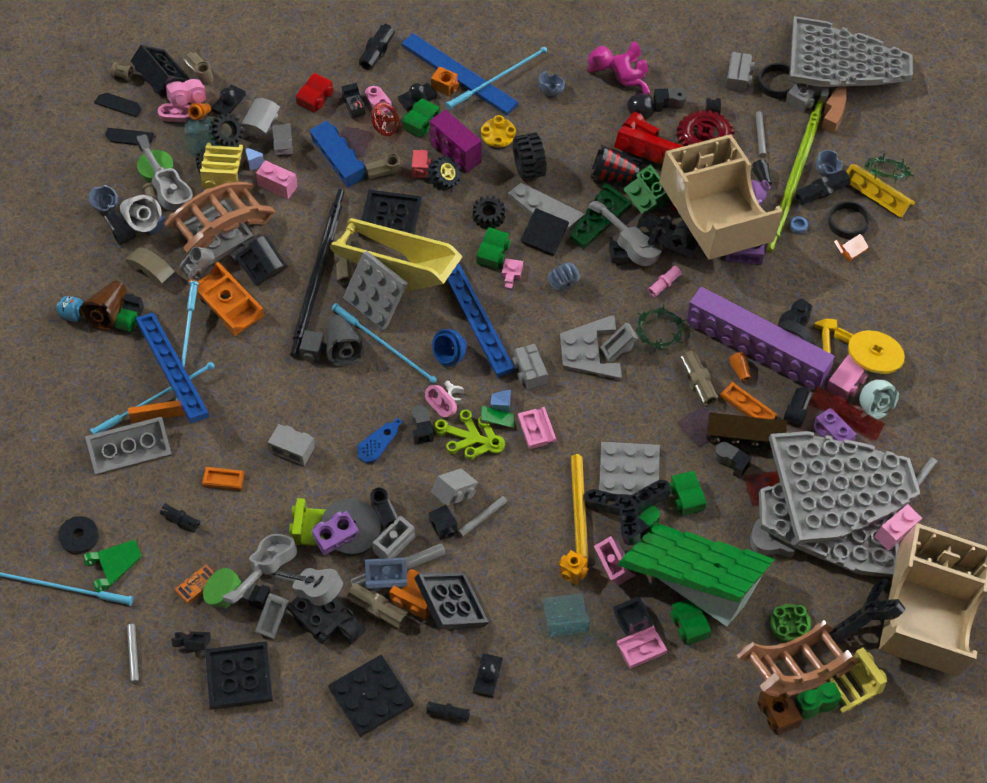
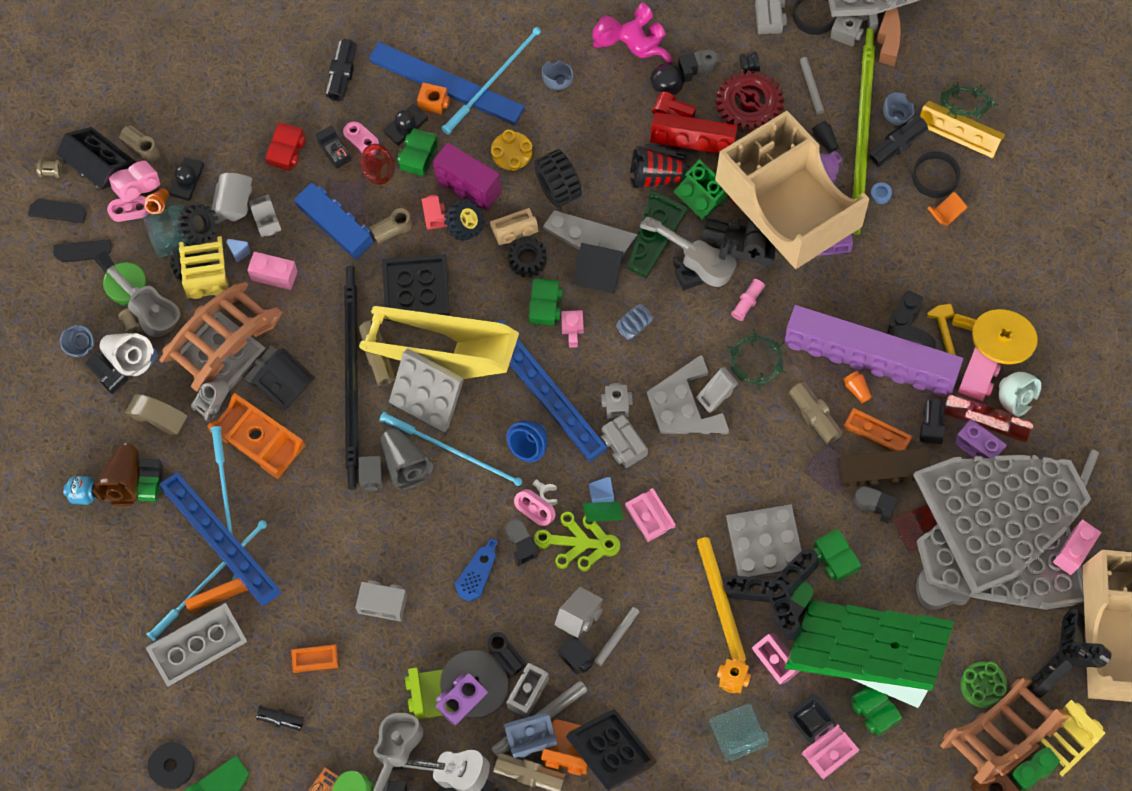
camera: 10 degrees left, 10 degrees up
none -> tan bracket [490,208,539,245]
none -> light grey brick [601,383,633,419]

